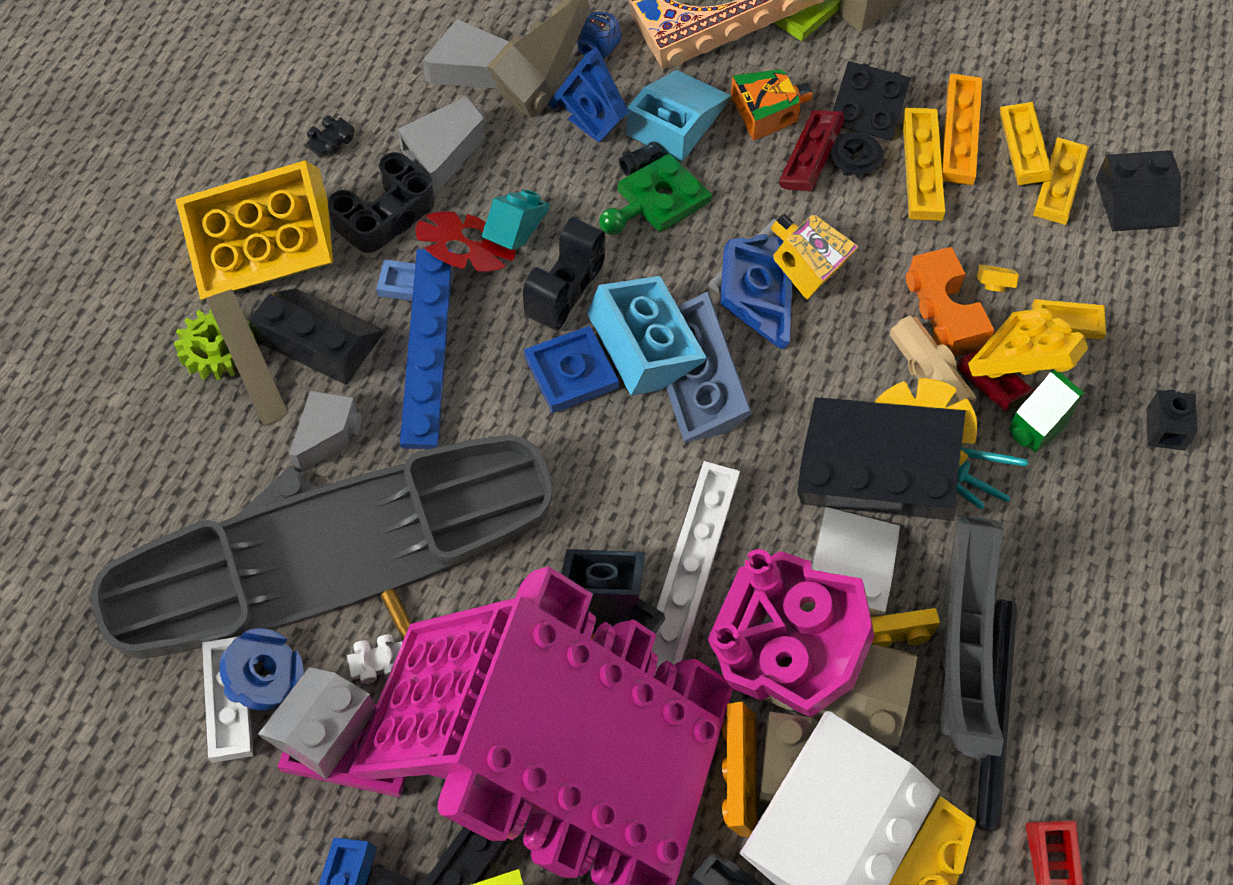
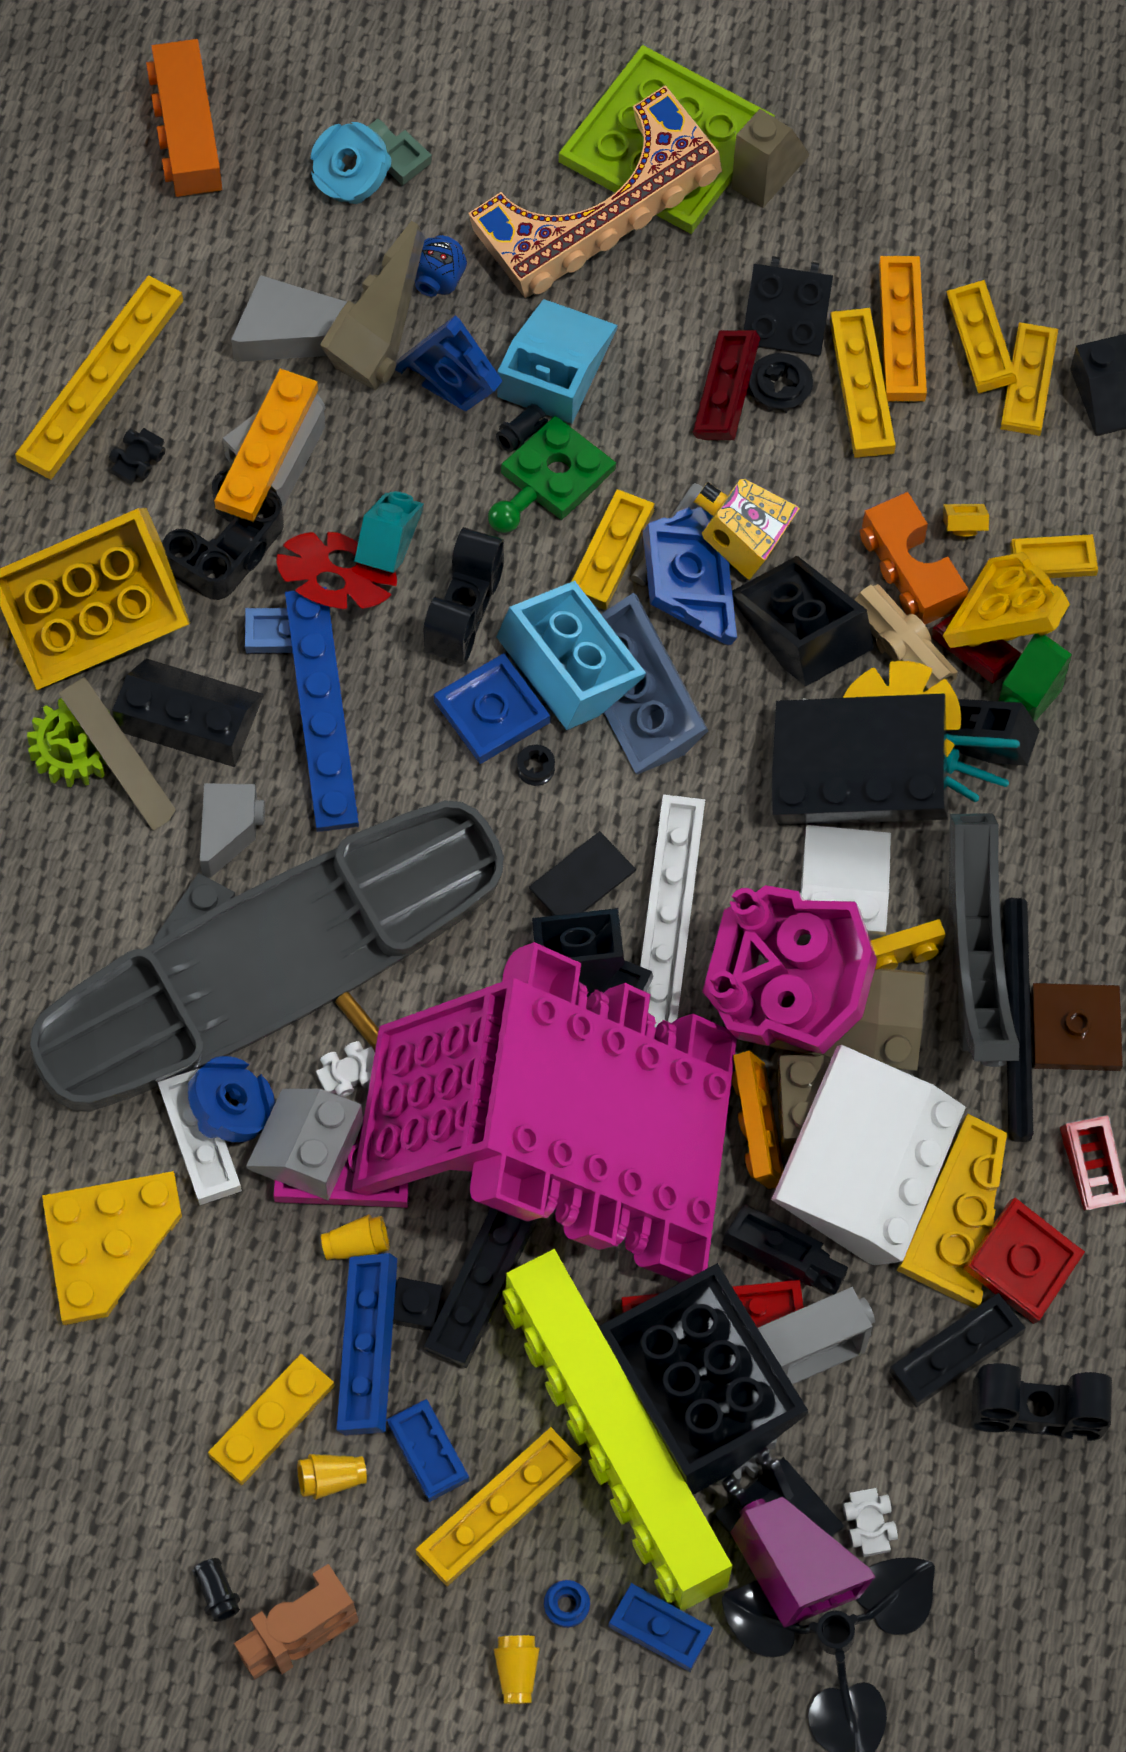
camera: 10 degrees left, 5 degrees up
torso [730,69,812,140] -> none
none -> yellow plate [15,275,183,480]
none -> yellow plate [42,1171,182,1325]
none -> light orange plate [214,368,318,522]
none -> yellow cone [321,1214,390,1260]
none -> black bush [517,744,555,786]
none -> black piece [529,831,636,915]
none -> yellow plate [571,489,655,611]
none -> black slope [732,556,874,686]
none -> black slope [946,699,1040,766]
none -> reddish brown plate [1032,983,1123,1071]

